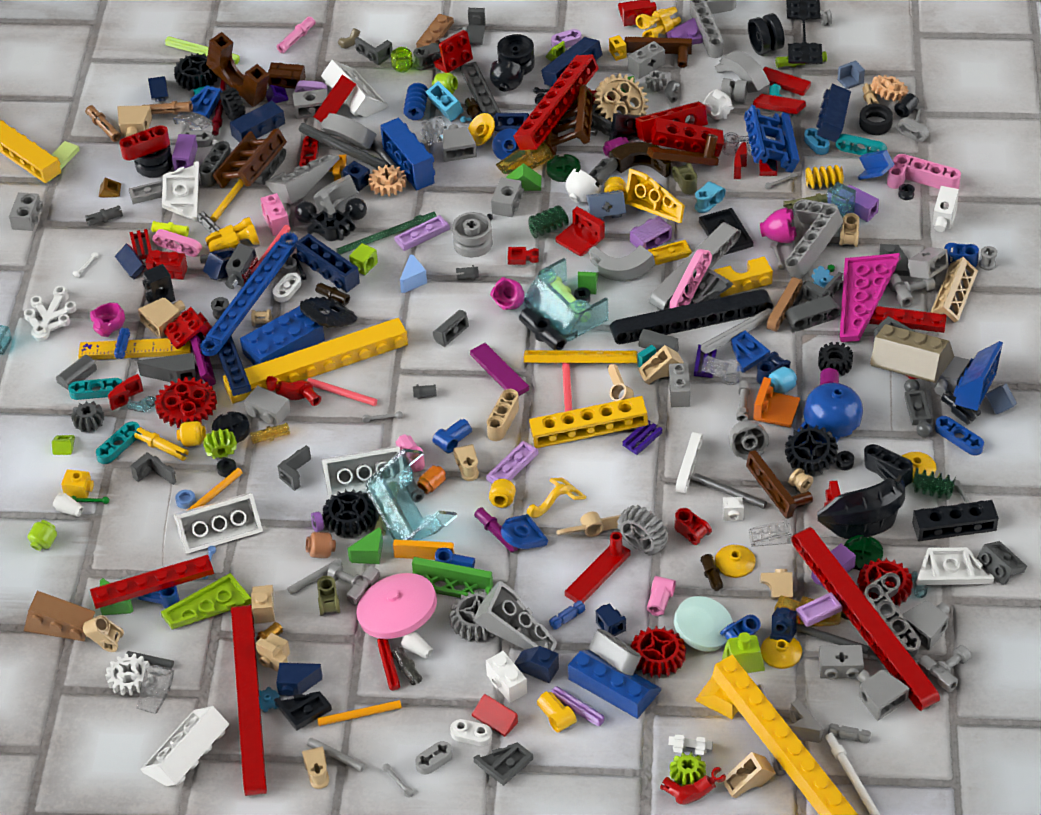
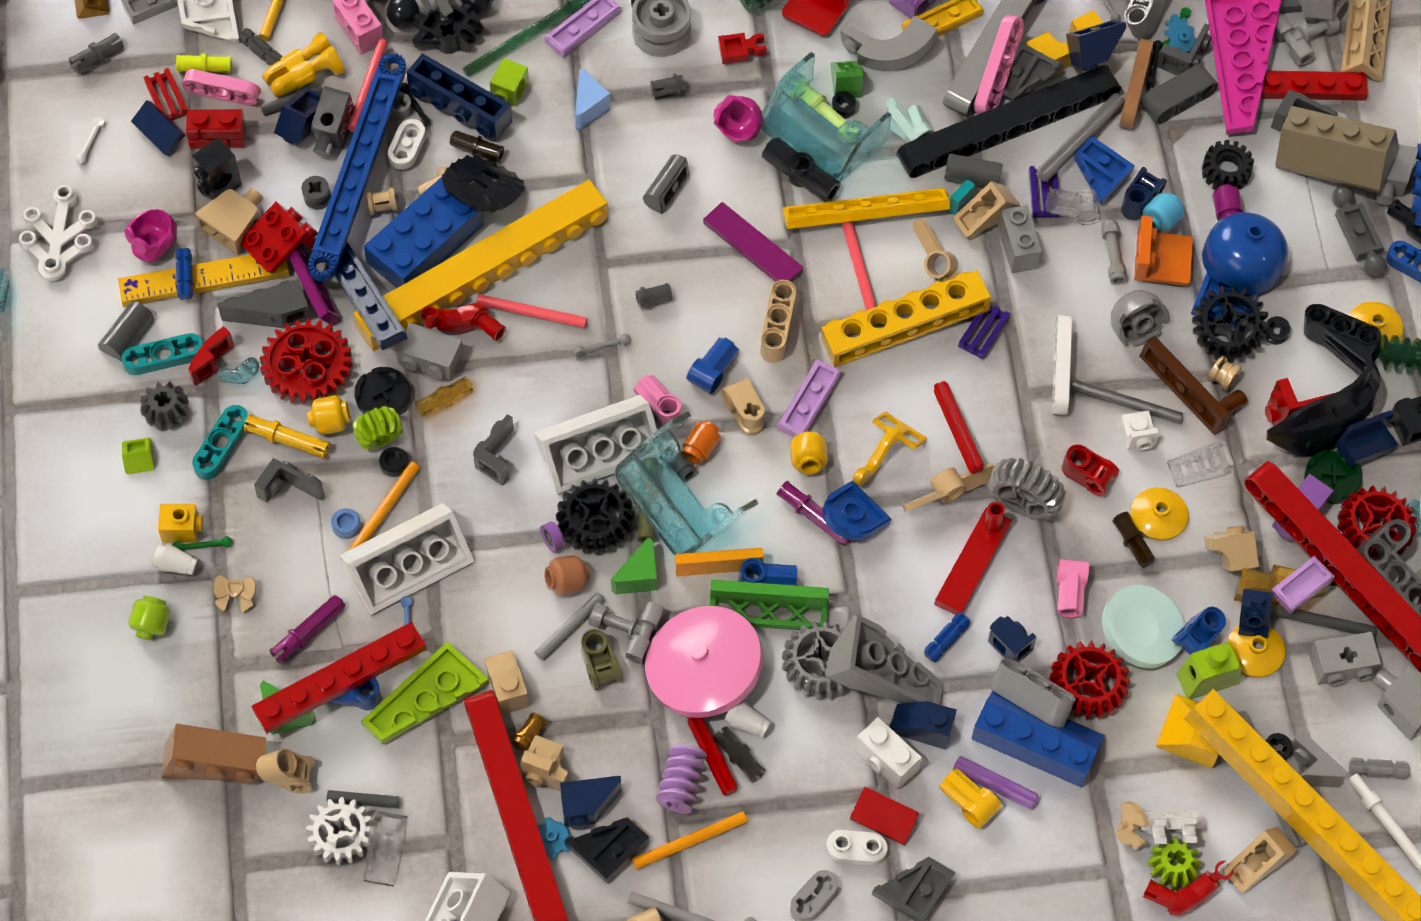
camera: 15 degrees left, 15 degrees up
none -> tan piece [213,575,256,612]
none -> magenta axle [269,595,345,664]
none -> lavender piece [656,745,707,814]
none -> light aqua rock [886,97,933,143]
none -> red axle [933,381,984,474]
none -> dark blue slope [1066,20,1127,71]
none -> tan piece [1116,801,1149,849]
none -> black bush [1266,733,1292,761]
none -> dark blue panel [1335,410,1399,467]

